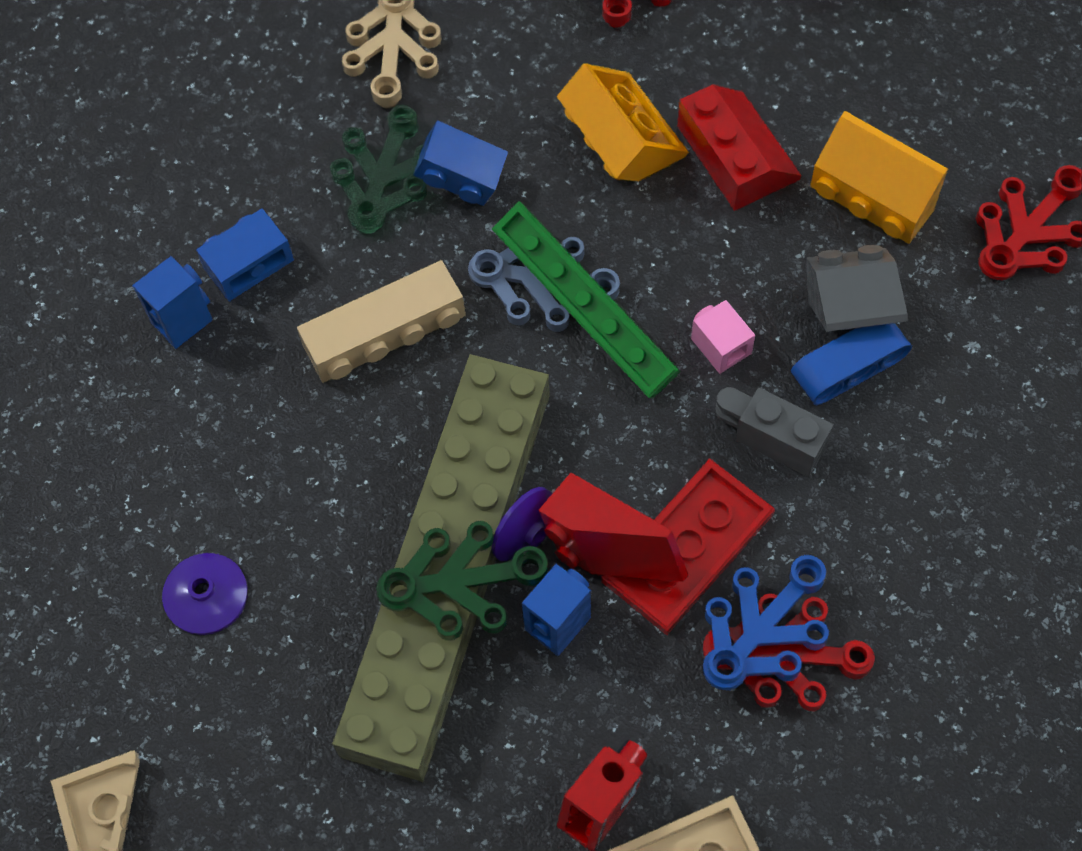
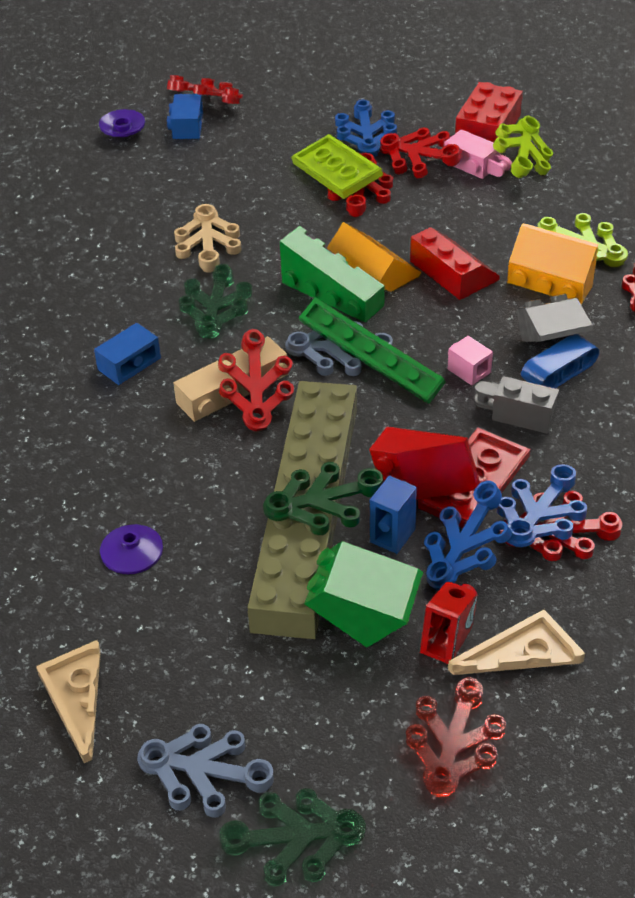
camera: 10 degrees left, 20 degrees down
blue brick [132,256,213,349] -> none
blue brick [413,120,508,206] -> none
dark purple dish [491,487,552,561] -> none
none -> red plant [218,329,294,431]
none -> green wedge [280,225,385,323]
none -> slope [304,541,423,648]
none -> blue plant [424,481,512,591]
none -> lime plant [537,213,628,267]

